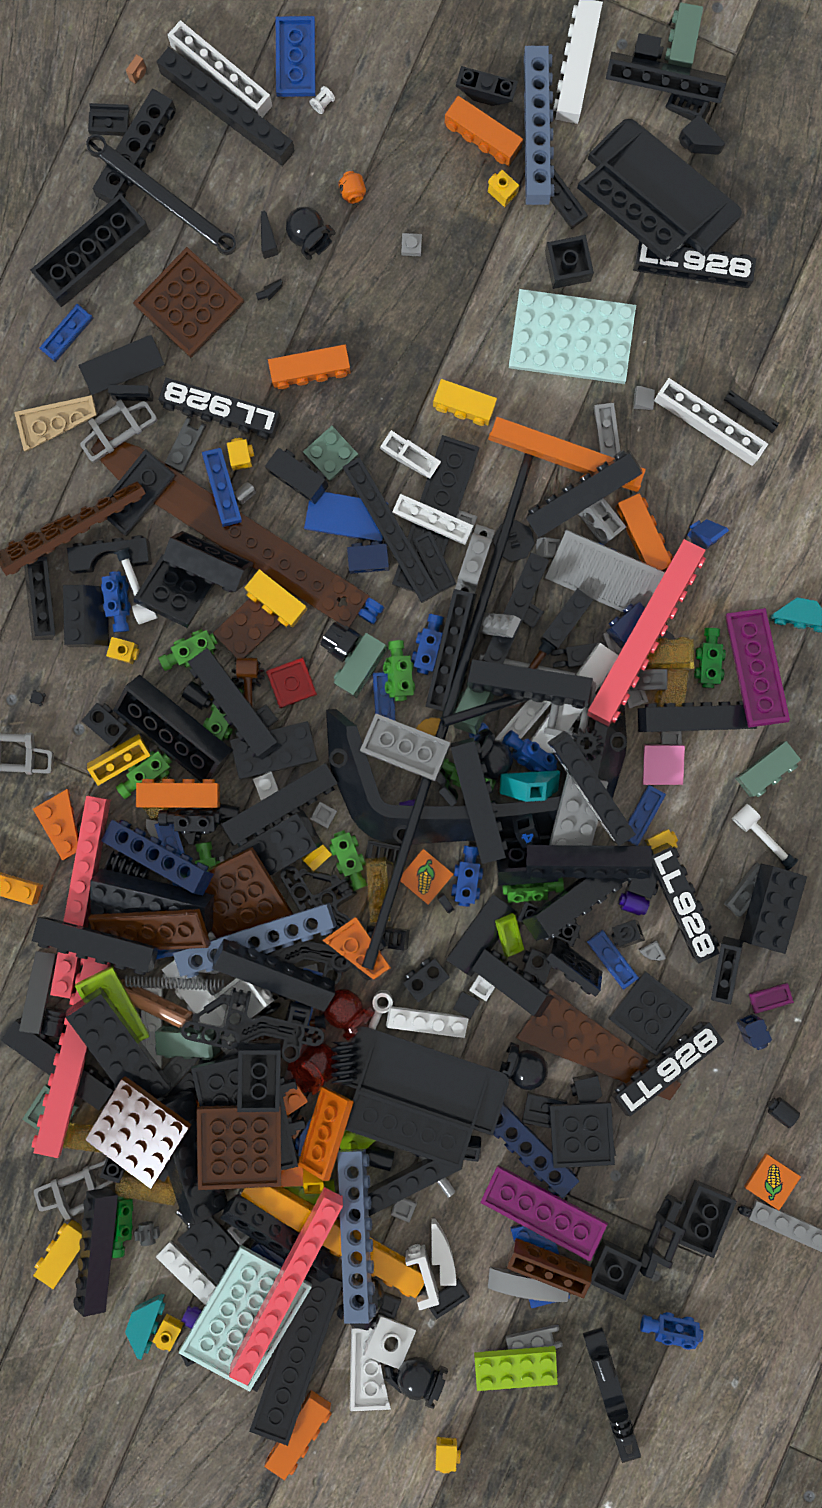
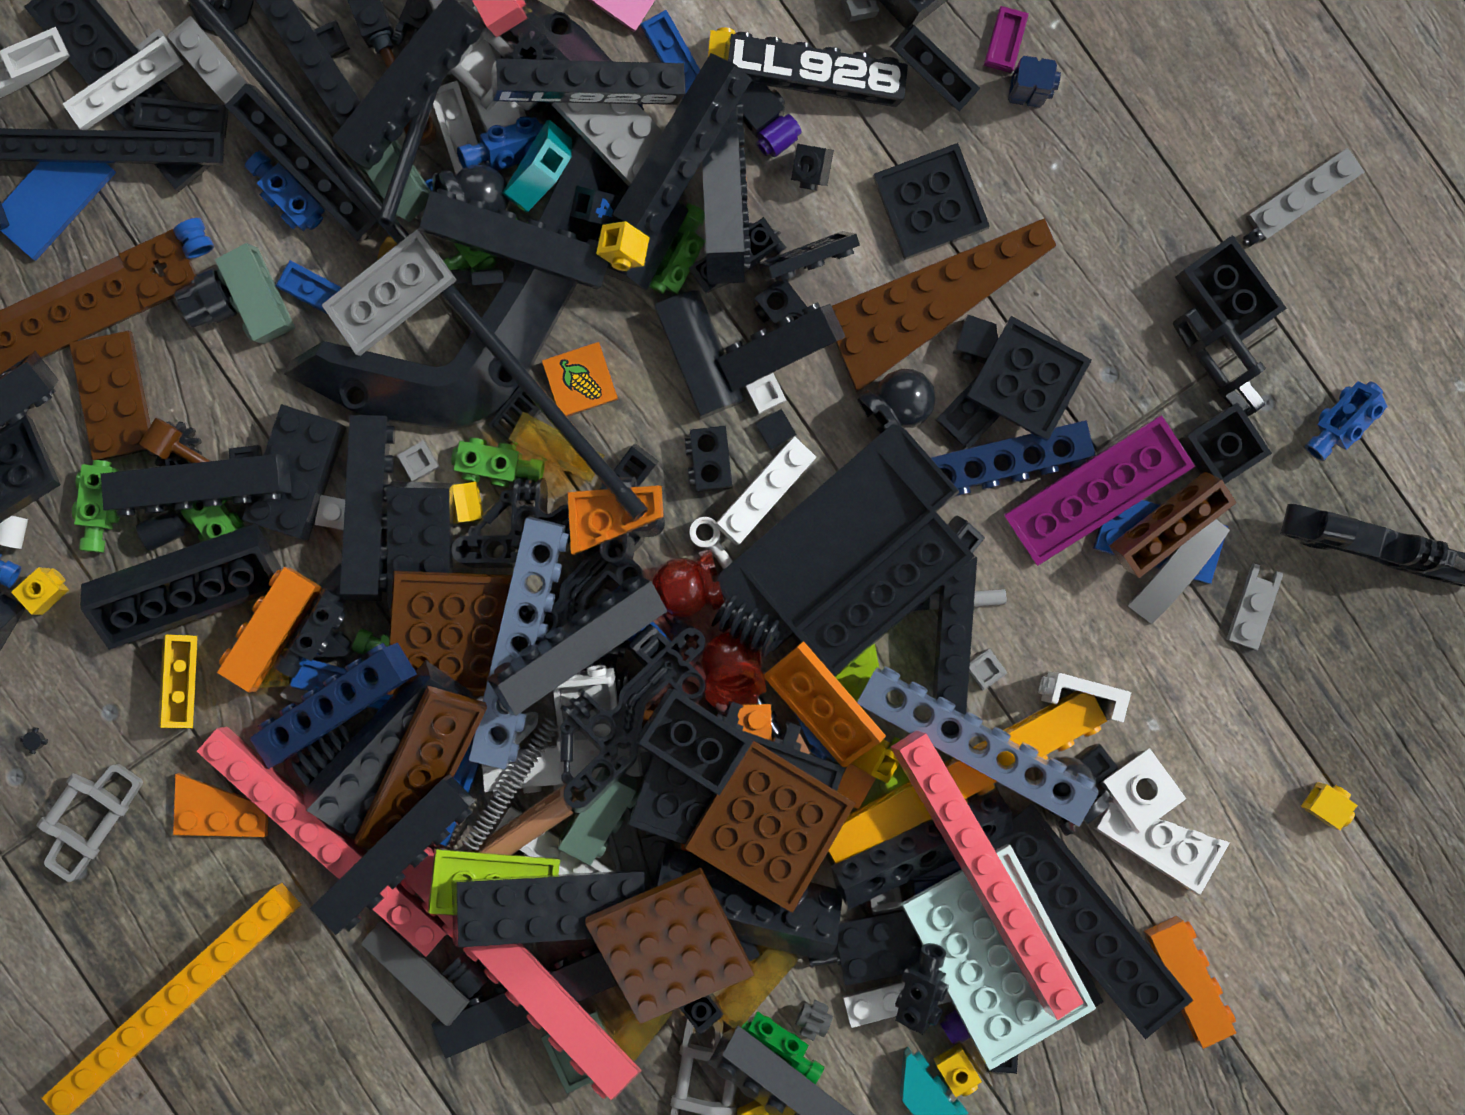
camera: 65 degrees left, 0 degrees up
black brick [81,703,131,748] -> none
bright green brick [116,751,172,799] -> none
yellow brick [244,569,307,628] -> none
red tile [266,657,317,708] -> none
dark blue brick [347,541,389,574] -> none
black brick [366,1145,395,1171] -> none
bright green brick [383,640,415,701] -> none
black bar [384,1365,401,1393] -> none
black tile [397,1357,448,1409] -> none
black tile [429,1278,470,1320] -> none
white slope [431,1218,456,1286] -> none
black tile [437,892,455,914] -> none
blue brick [451,845,483,907] -> none
lime plate [474,1346,558,1391] -> none
light grey plate [479,613,521,638] -> none
lime tile [495,913,524,958] -> none
blue tile [586,930,639,990] -> none
black brick [611,1021,724,1116] -> none
light grey tile [639,940,666,961] -> none
orange tile [744,1153,801,1210] -> none
black brick [767,1097,800,1128] -> none
none -> yellow brick [596,221,649,271]
none -> black brick [895,943,949,1035]

